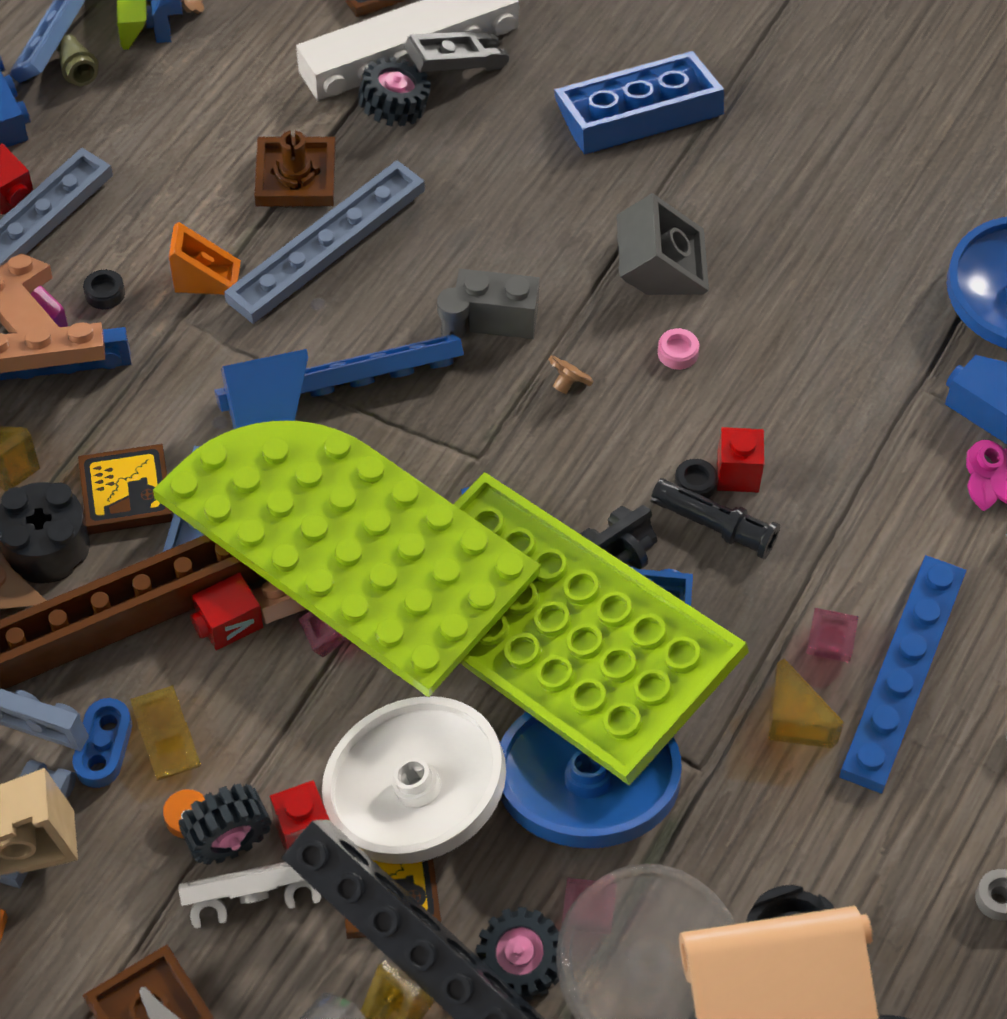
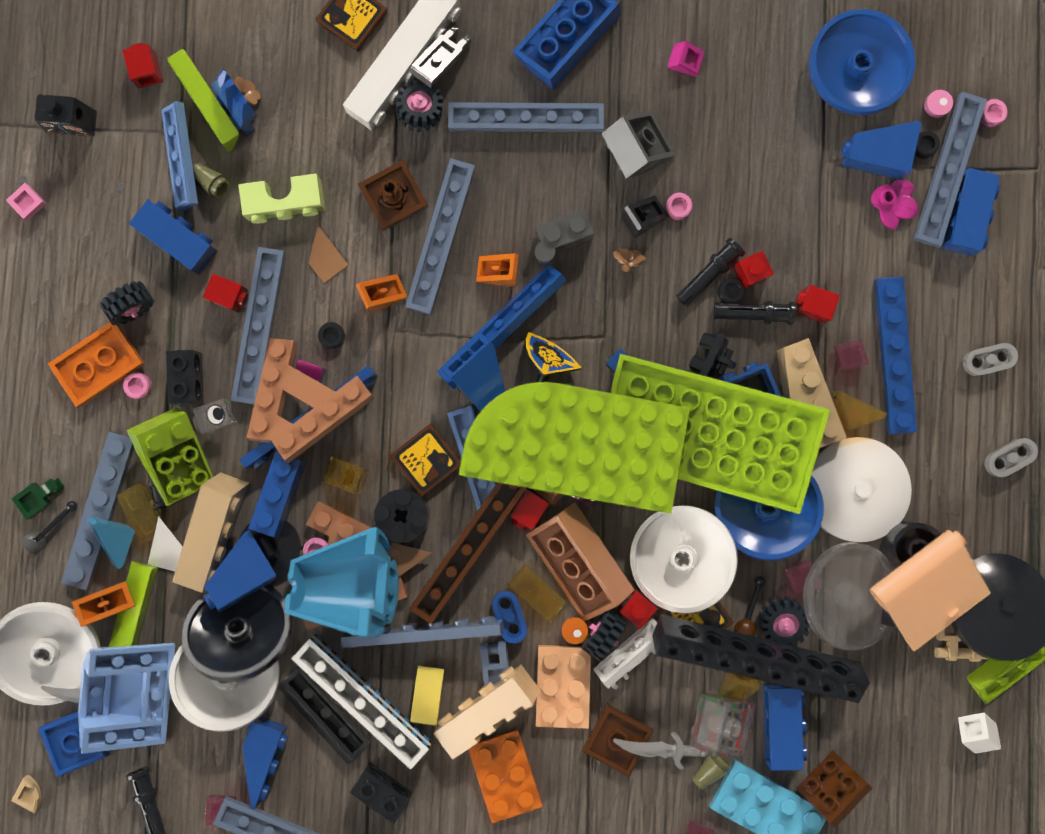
camera: 25 degrees left, 30 degrees up
none -> yellowish green arch [238,173,325,224]
none -> medium nougat sticker [309,225,348,283]
none -> sand blue plate [448,102,604,132]
none -> orange slope [476,253,519,287]
none -> shield [525,332,582,382]
none -> nougat slope [526,502,634,621]
none -> light nougat plate [536,645,591,729]
none -> black slope [621,195,669,238]
none -> dark pink slope [668,41,704,77]
none -> black pin [676,238,745,307]
none -> hinge [733,576,765,636]
none -> tan wedge [777,338,847,448]
none -> red brick [795,285,840,323]
none -> white dish [812,437,912,542]

